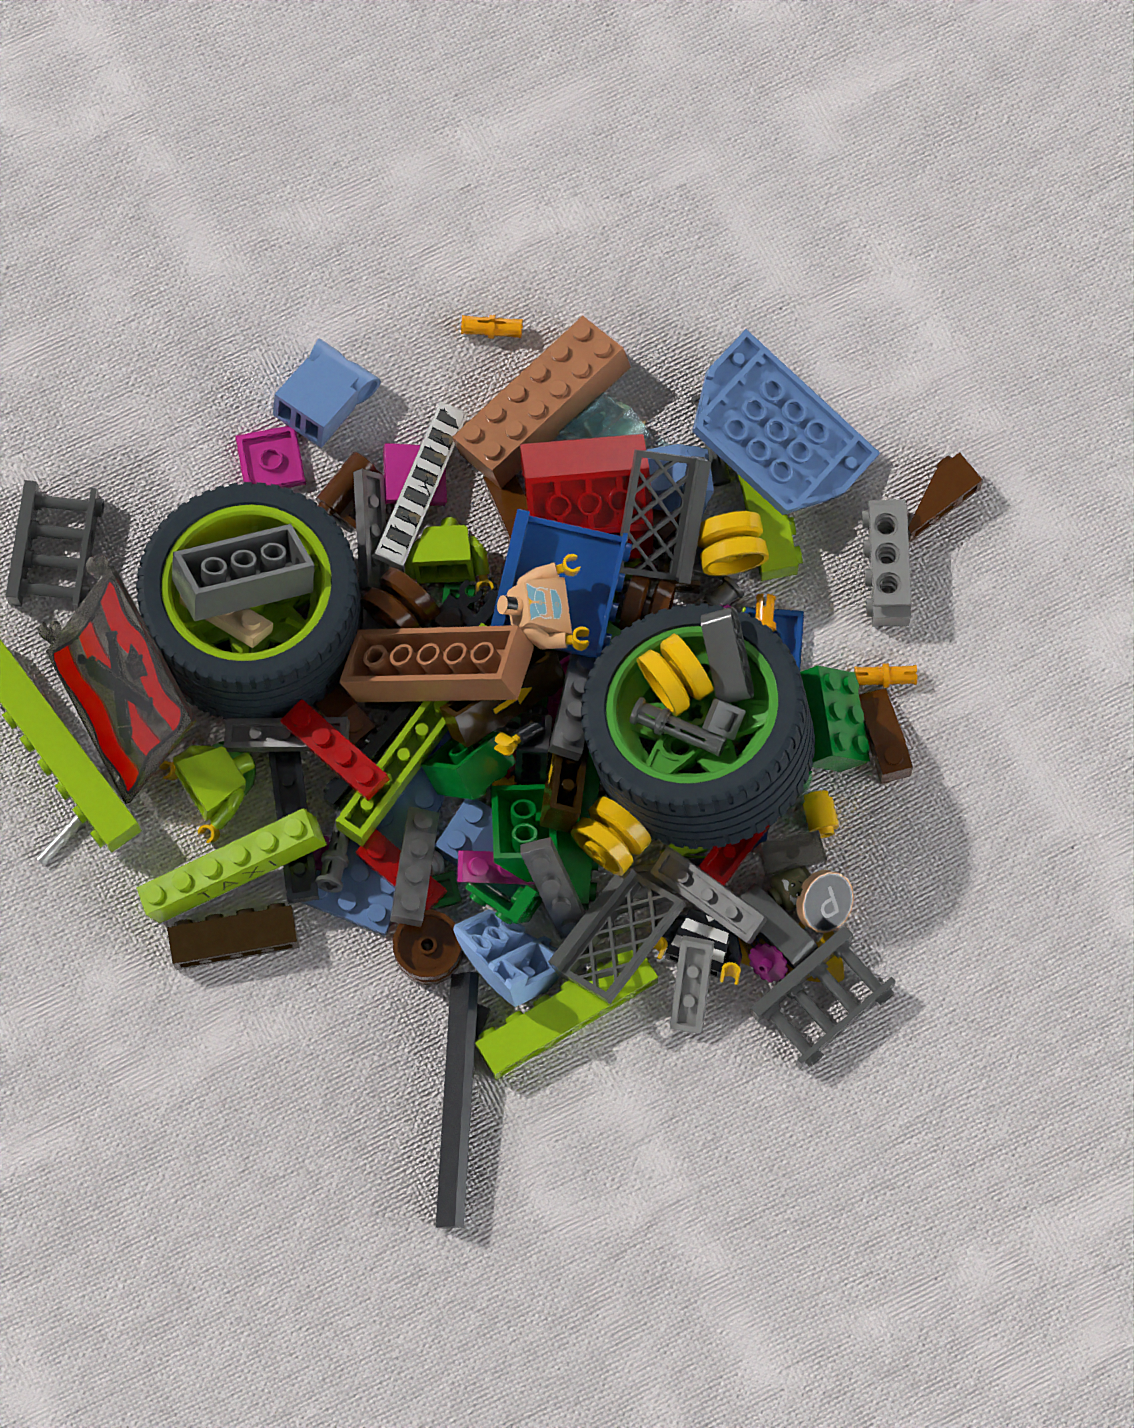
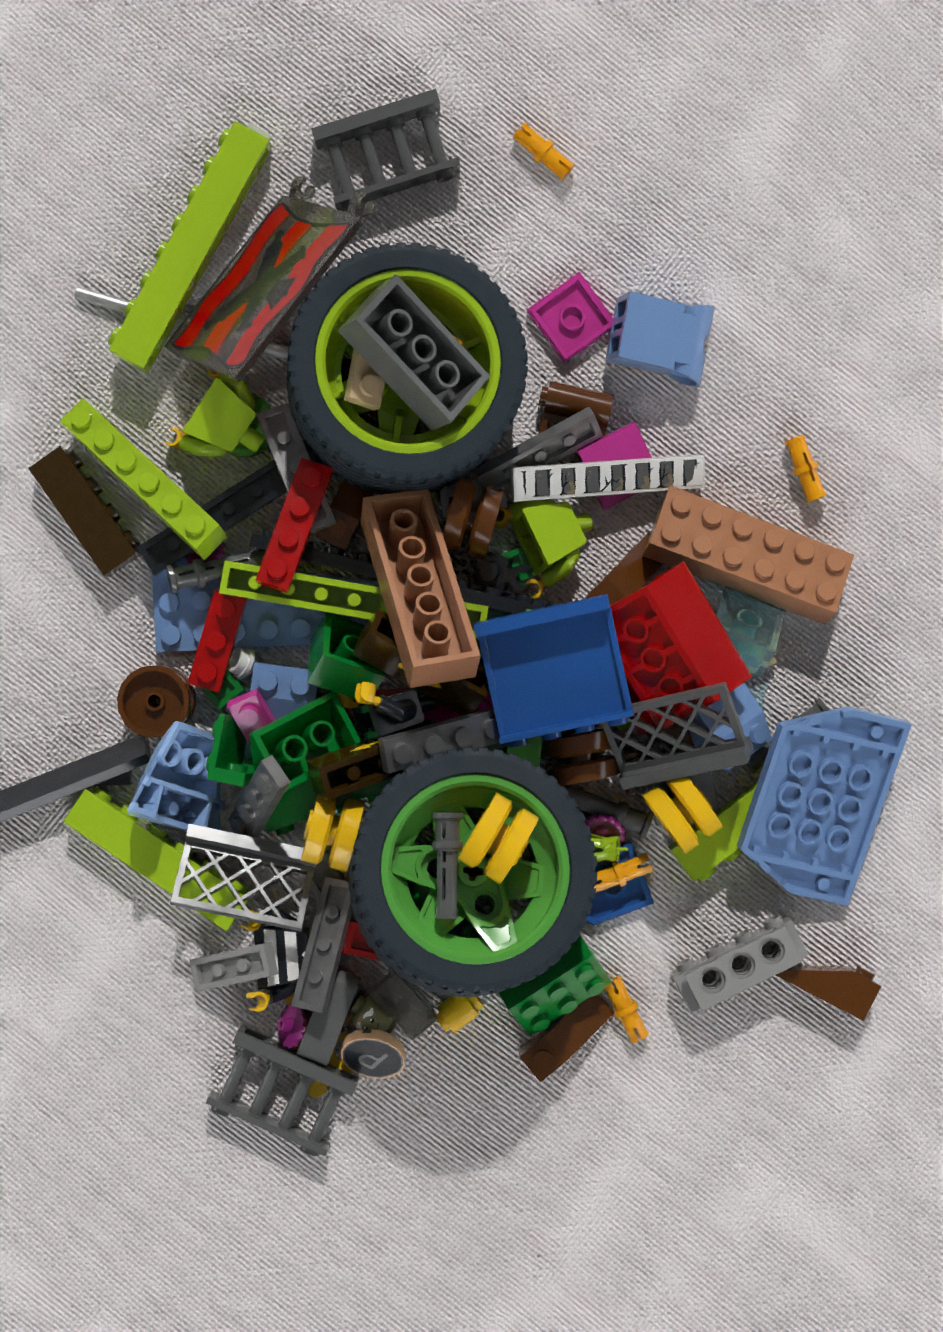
camera: 65 degrees right, 15 degrees up
flat silver plate [390,806,440,927] -> none
light nougat torso [497,554,589,651] -> none
dark grey beam [701,607,754,703] -> none
dark grey plate [702,698,746,740] -> none
none -> light orange pin [512,122,575,181]

